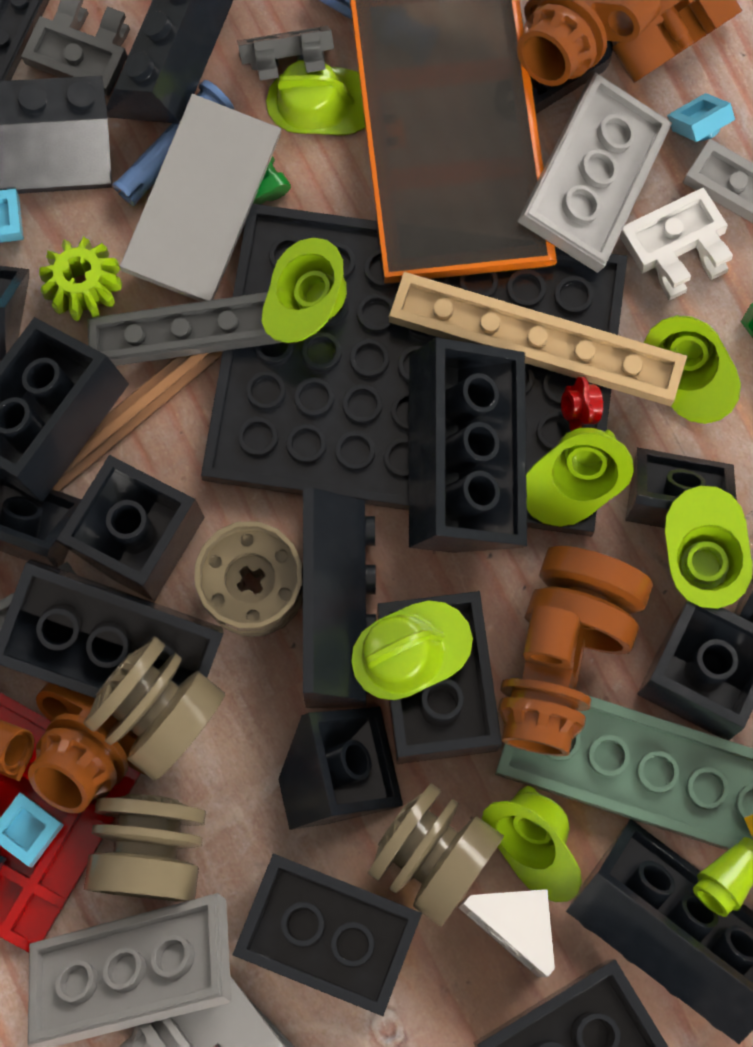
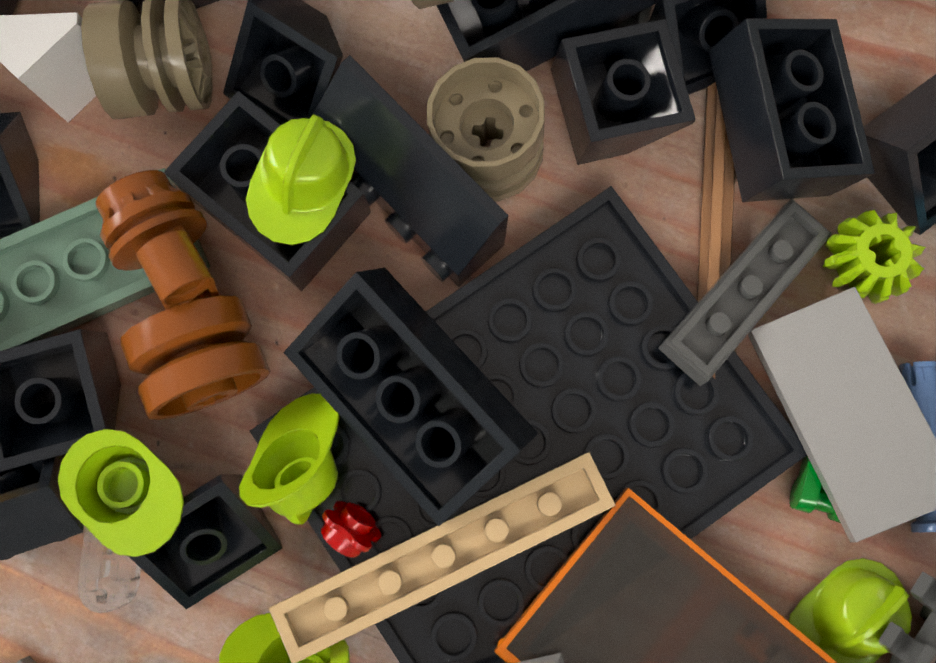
camera: 140 degrees right, 5 degrees up
lime piece [261,237,347,343] -> none
lime piece [481,786,582,902] -> none

